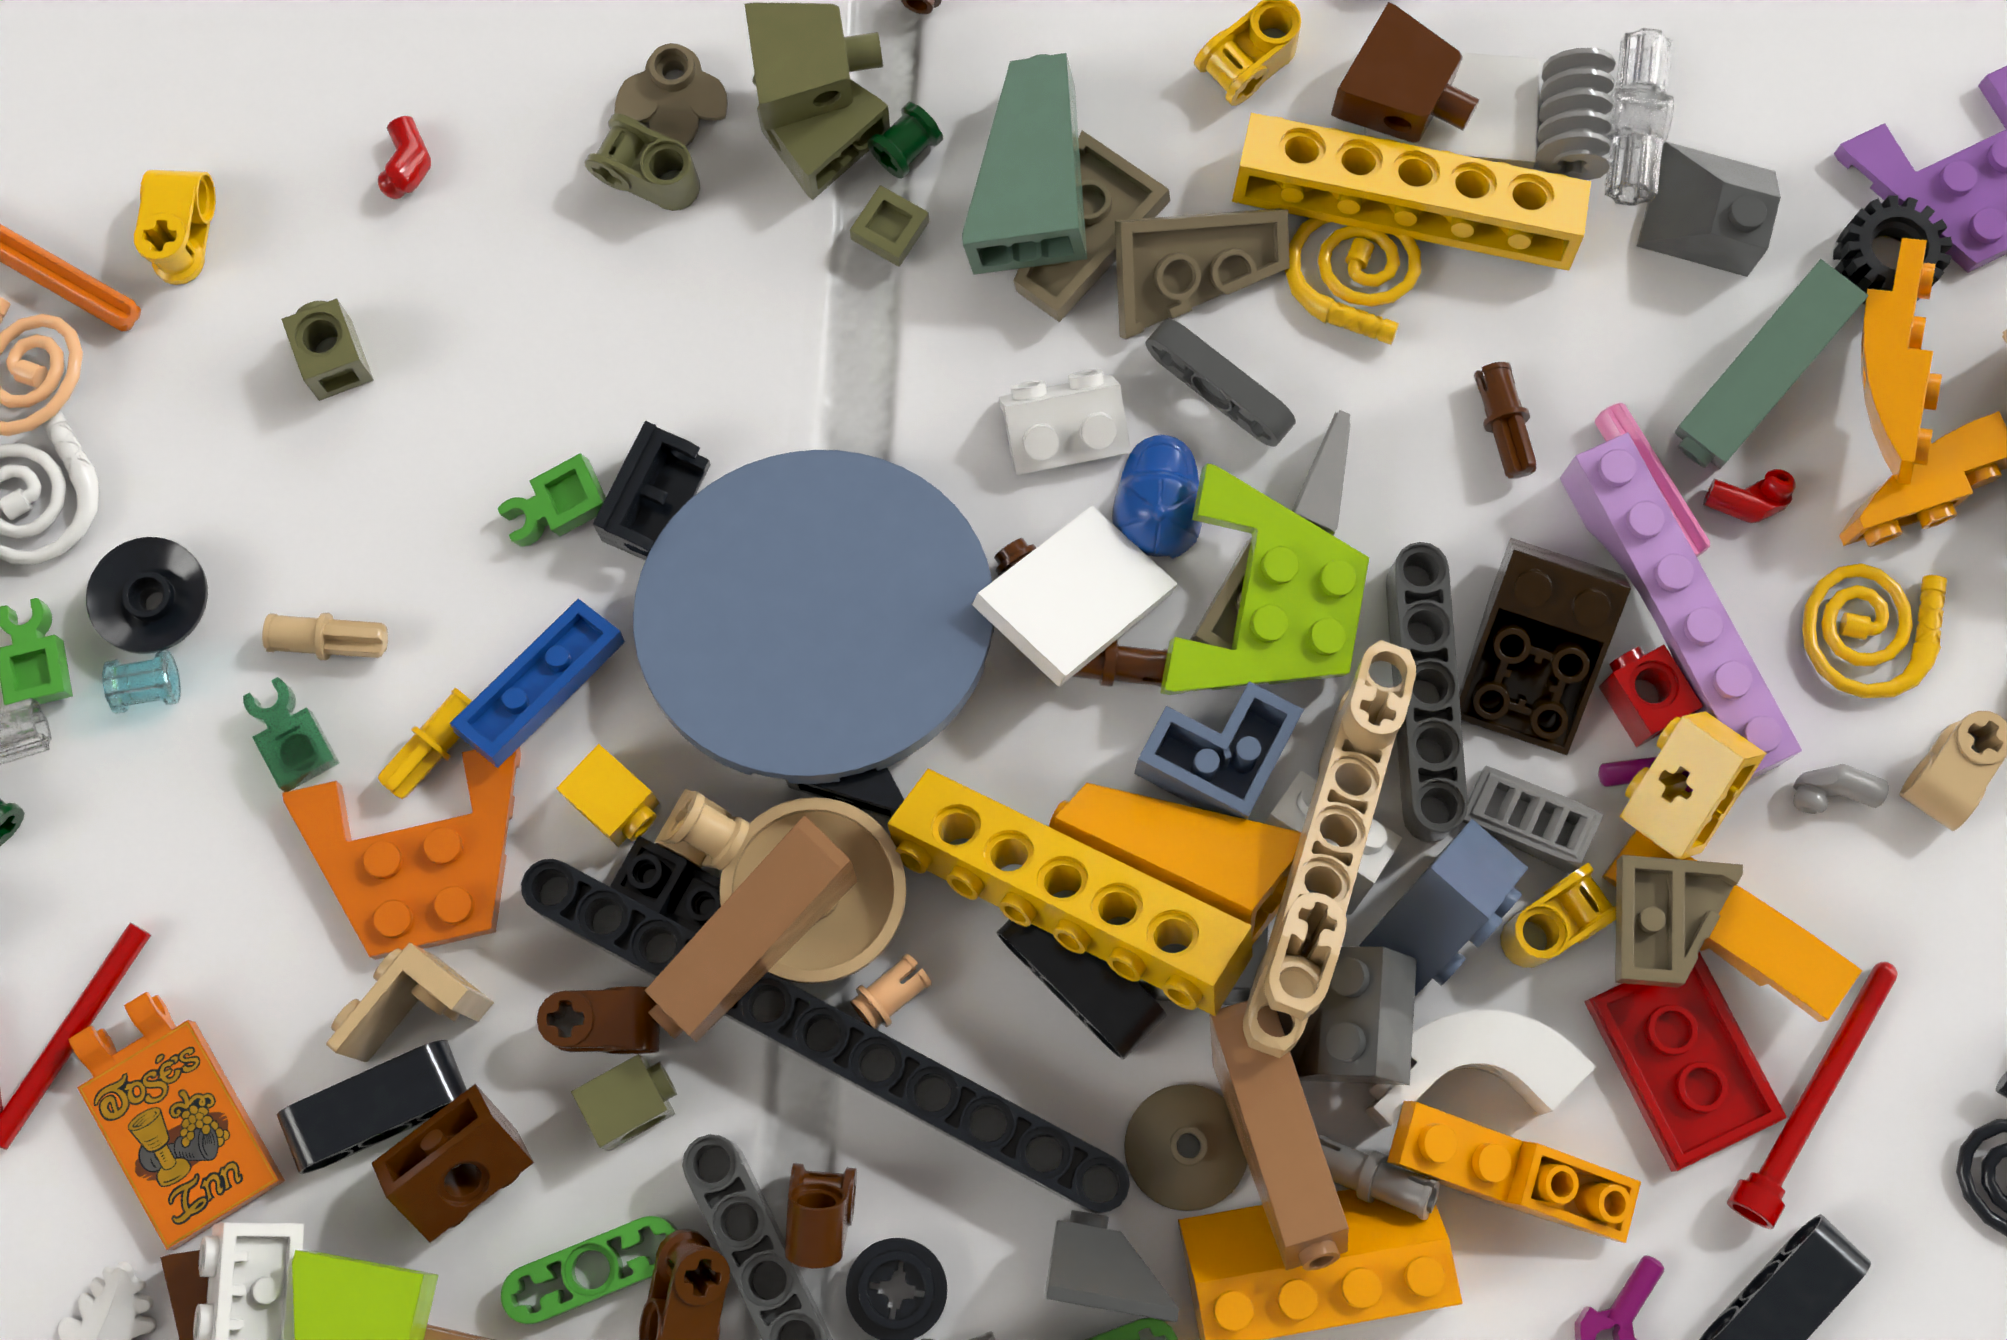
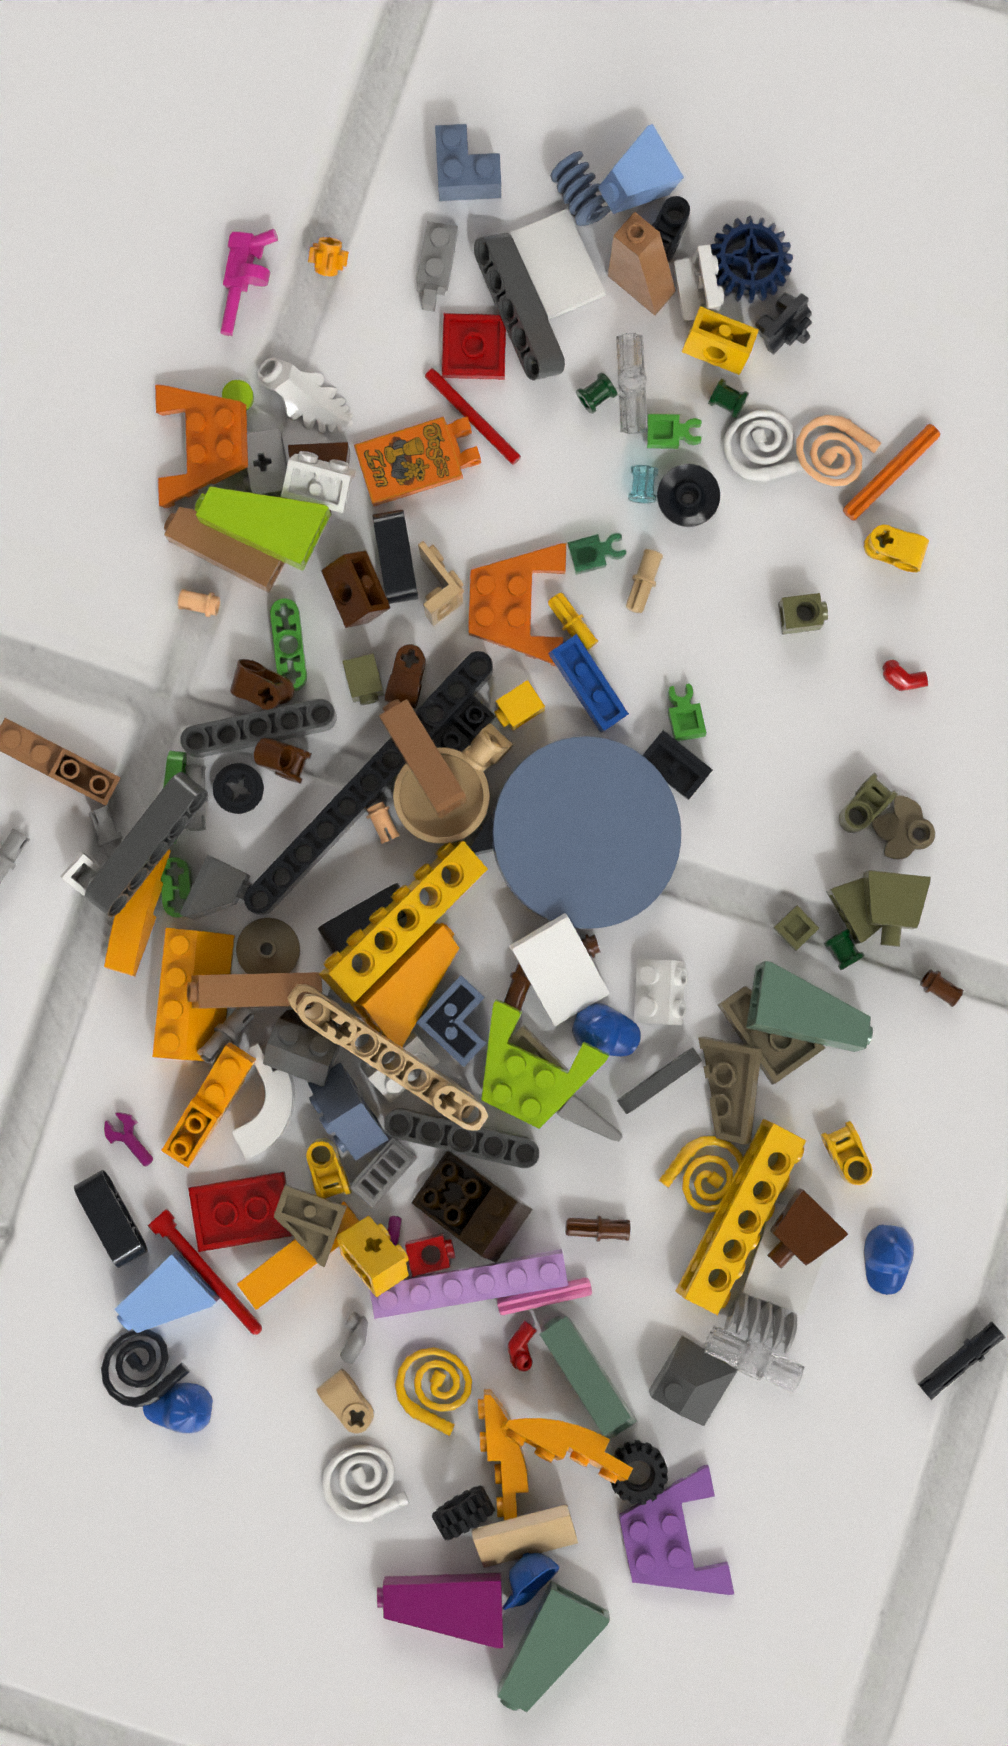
camera: 105 degrees right, 10 degrees up
none -> light blue slope [114,1251,220,1333]

